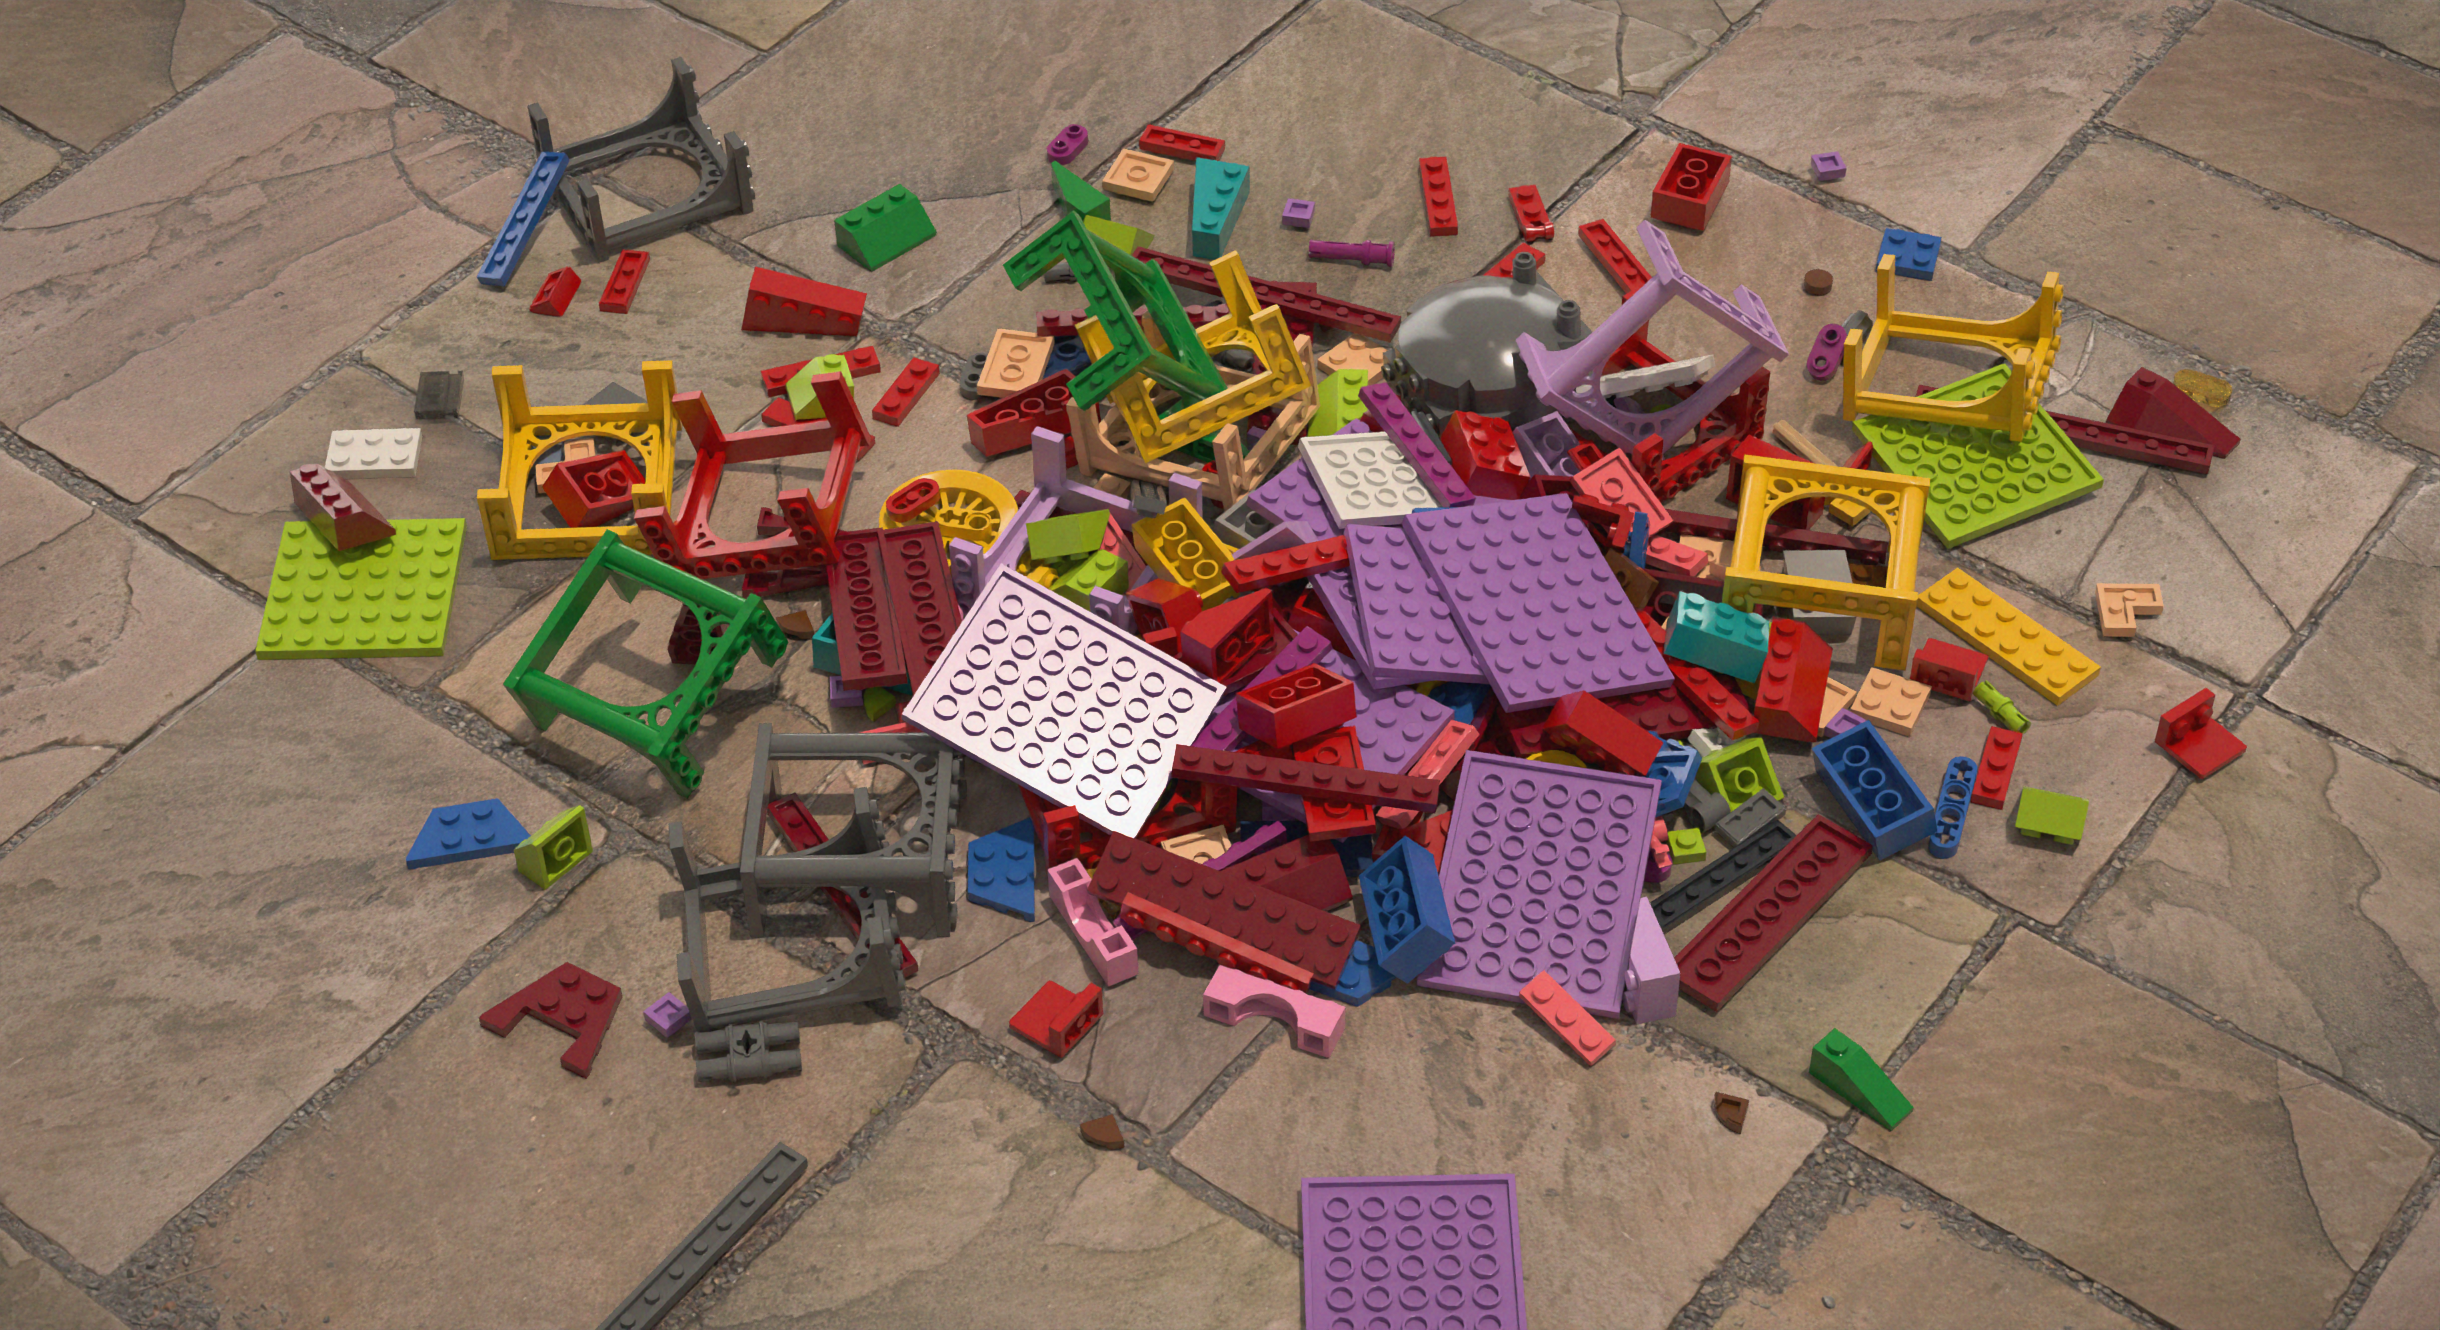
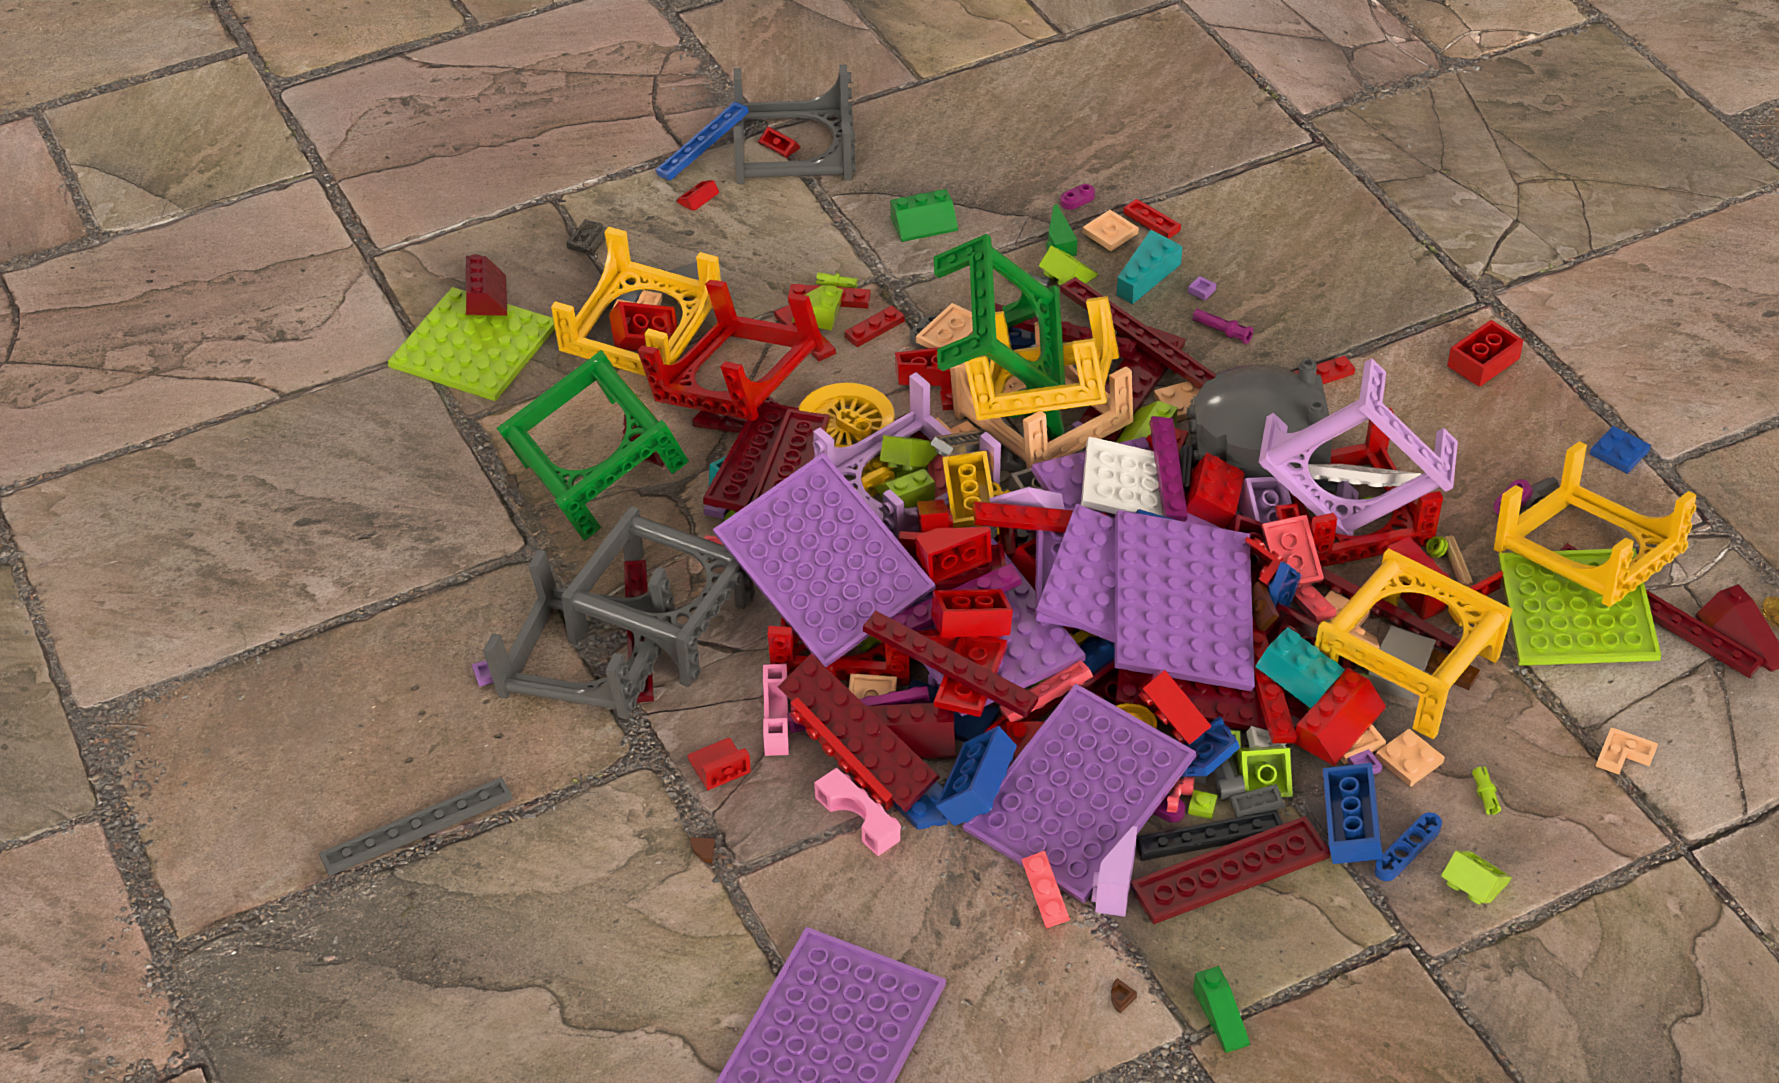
camera: 25 degrees right, 0 degrees up
white plate [325,428,422,479] -> none
blue wing [406,798,531,870] -> none
dark red wing [479,962,623,1079] -> none
lime slope [514,805,593,890] -> none
red tile [599,249,650,314] -> none
dark grey pin [695,1020,802,1082] -> none
red wedge [741,266,867,336] -> none
reddish brown tile [776,610,814,639] -> none
red plate [886,478,940,523] -> none
blue wing [968,817,1035,922] -> none
red plate [1419,156,1458,237] -> none
red plate [1508,184,1554,242] -> none
red plate [1578,219,1652,294] -> none
reddish brown tile [1804,269,1833,295] -> none
medium lavender plate [1810,151,1846,181] -> none
red bracket [1910,638,1988,701] -> none
yellow plate [1917,567,2101,706] -> none
red plate [1970,726,2023,810] -> none
red bracket [2155,688,2247,779] -> none
none -> red slope [758,127,800,158]
none -> lime pin [816,272,858,288]
none -> lime plate [1426,536,1448,558]

